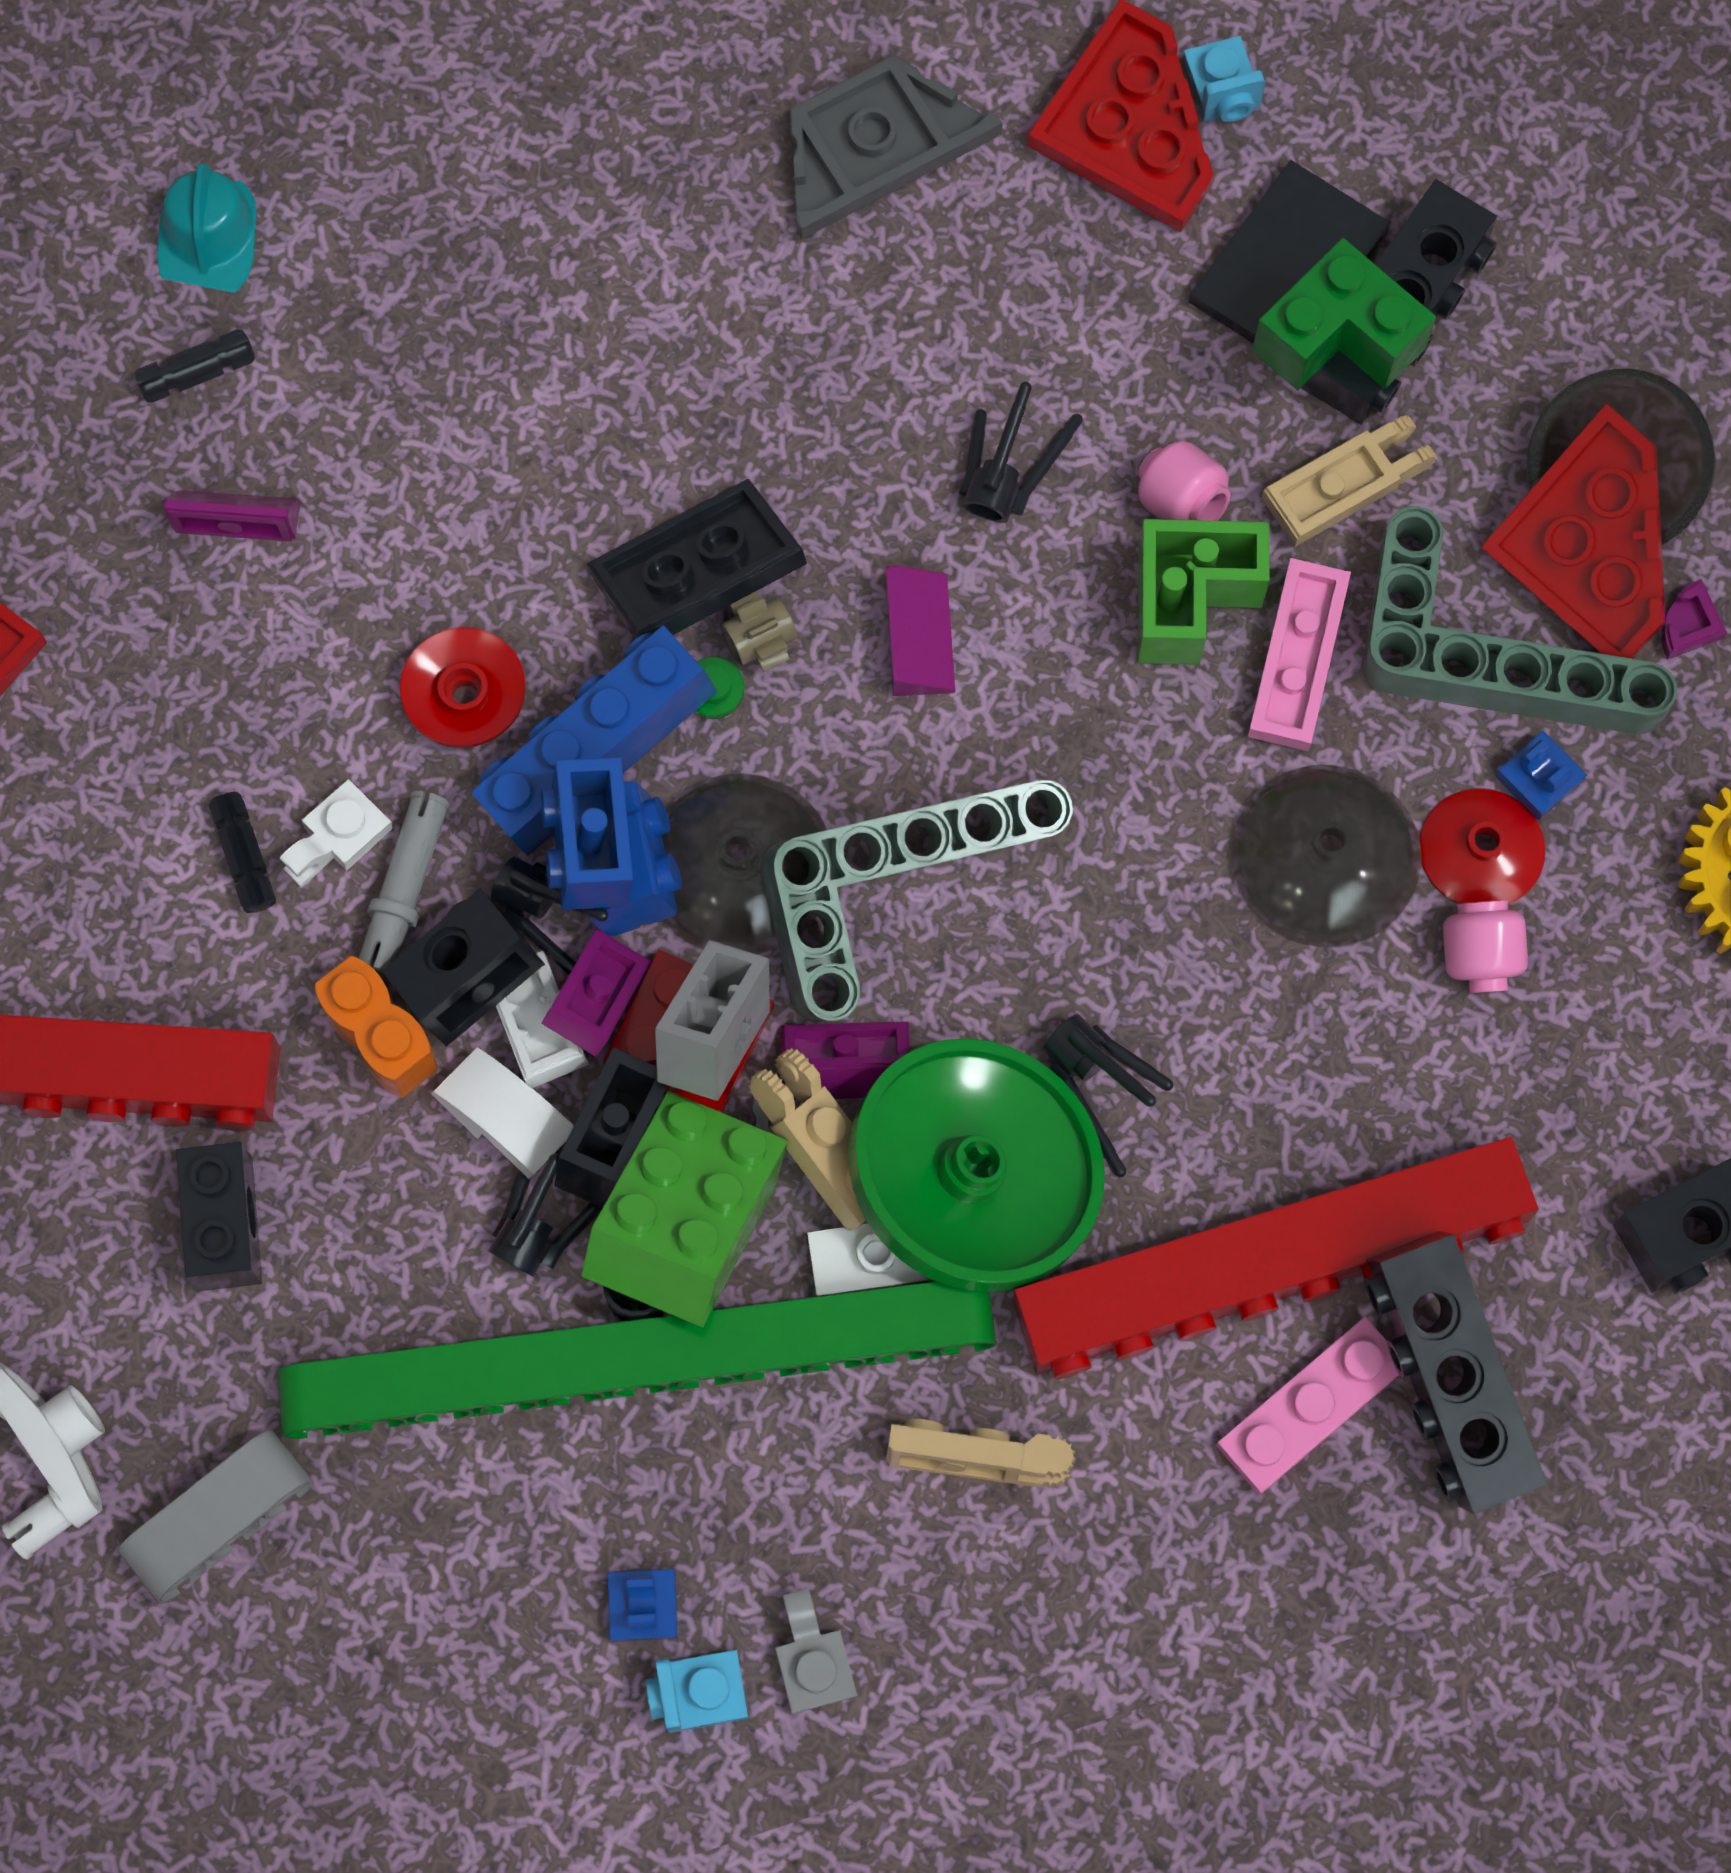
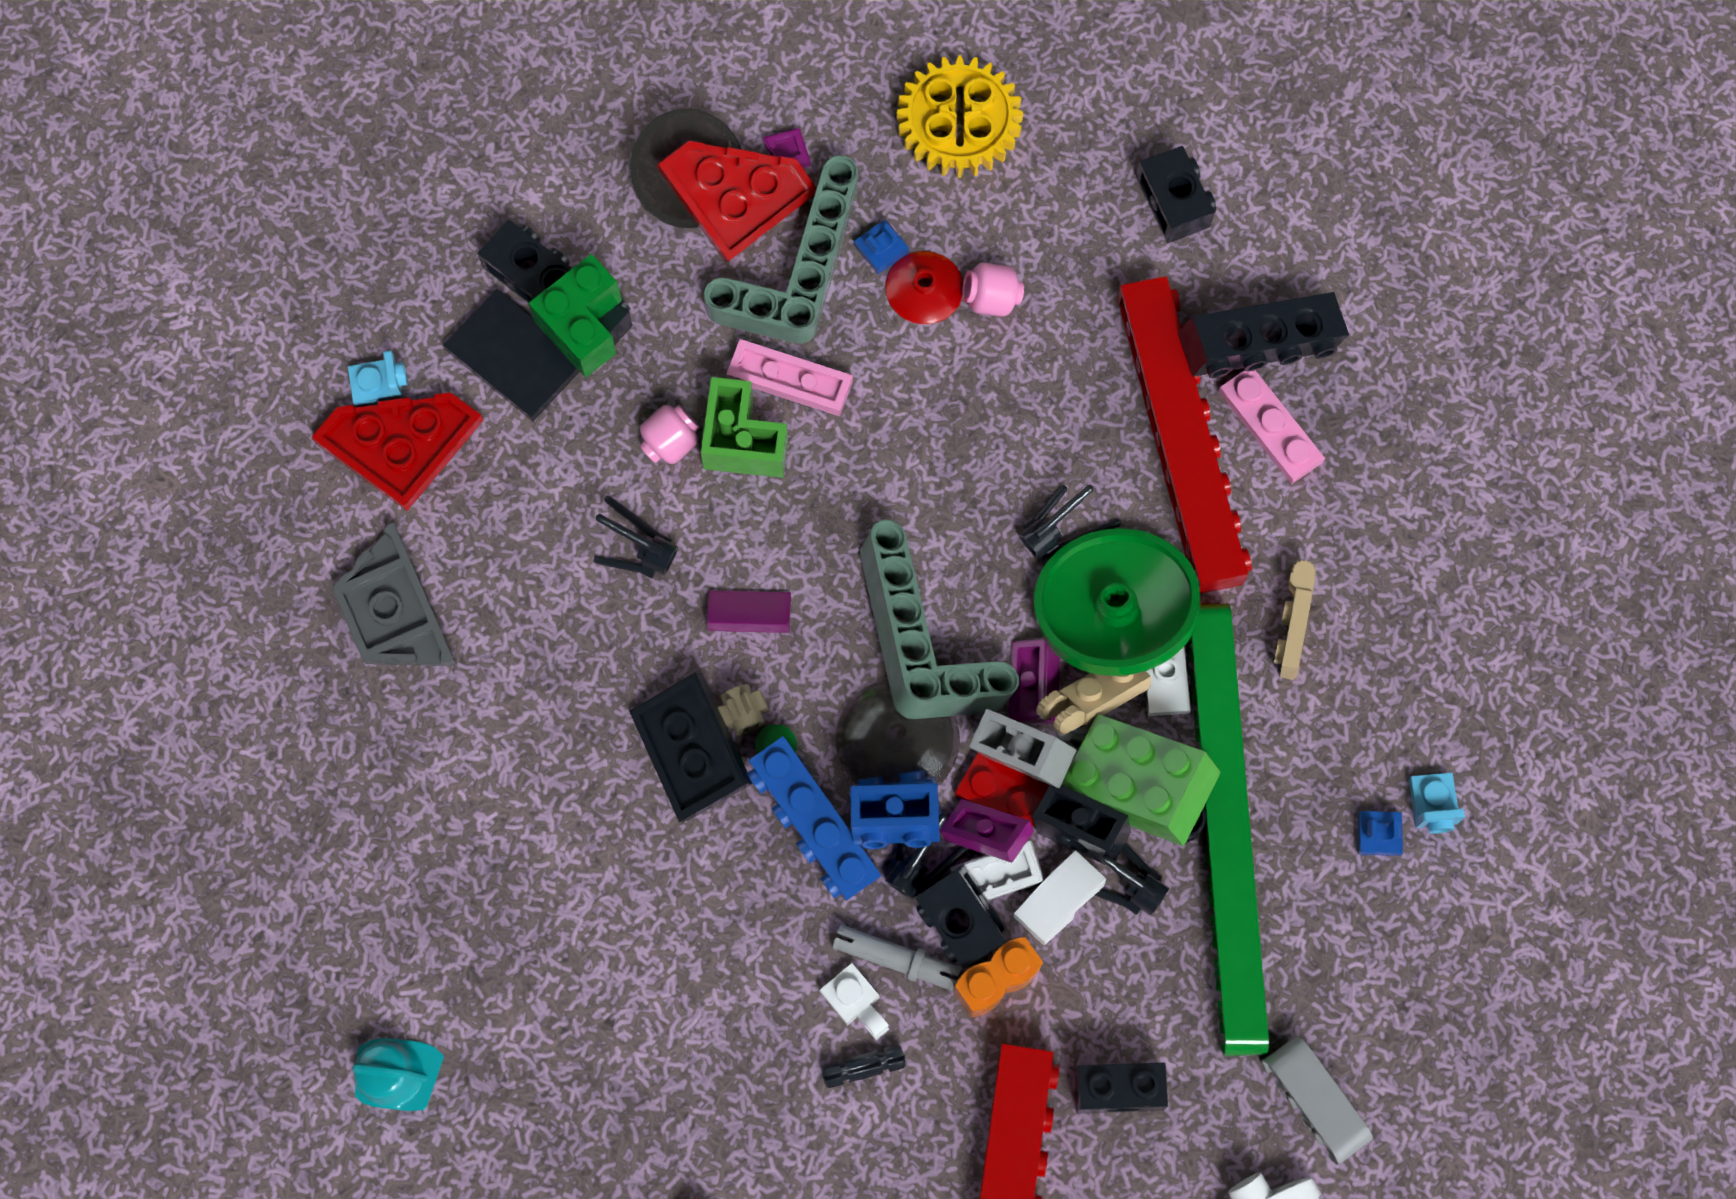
camera: 85 degrees left, 0 degrees up
black axle [135,329,255,403] -> none
magenta slope [164,490,300,542] -> none
red dish [400,627,526,748] -> none
light grey plate [775,1588,857,1714] -> none
clear smoke dish [1231,765,1421,948] -> none
tan hinge [1262,415,1437,547] -> none

